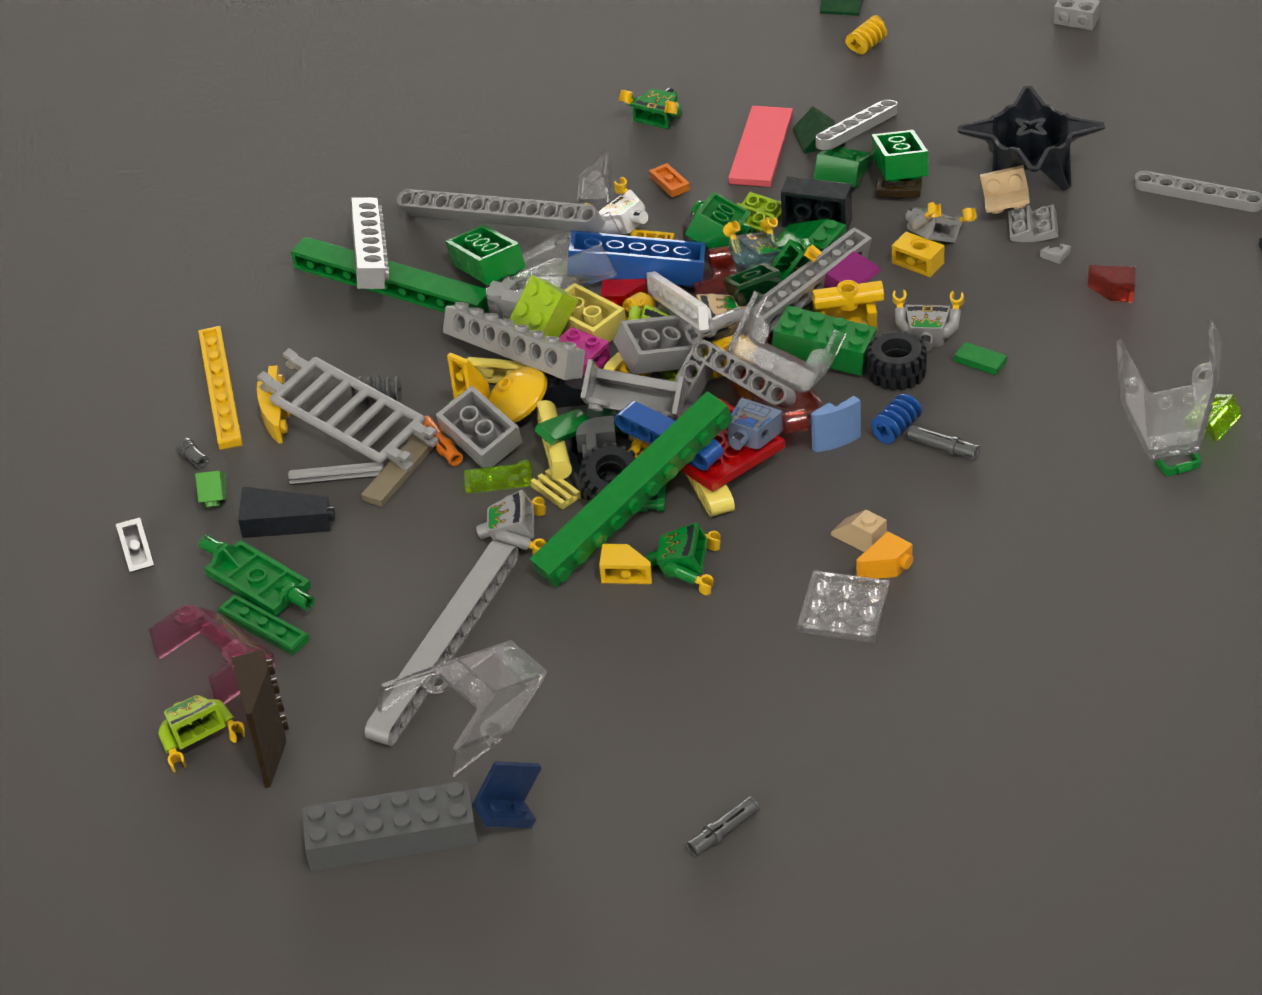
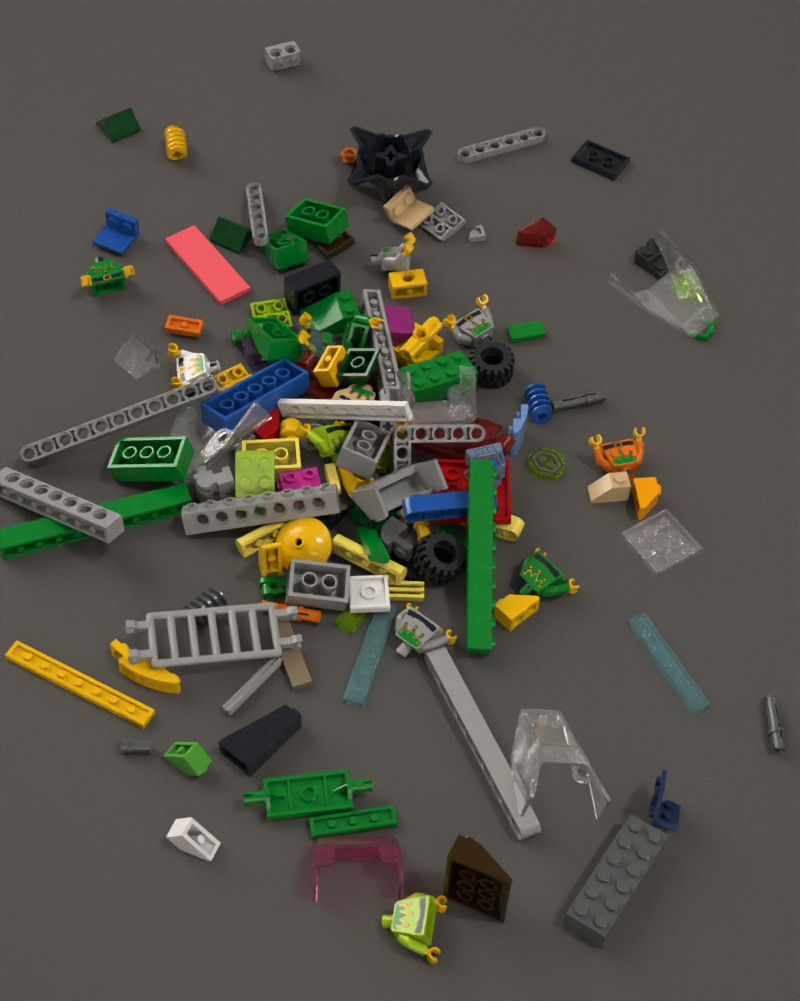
camera: 55 degrees left, 10 degrees up
none -> blue bracket [93,207,140,255]
none -> yellow brick [313,345,347,387]
none -> clear light blue tile [342,604,398,707]
none -> white tile [349,575,390,613]
none -> clear neon green tile [528,447,565,480]
none -> orange torso [588,427,646,481]
none -> clear light blue tile [627,612,711,715]
none -> pearl dark grey plate [634,237,683,281]

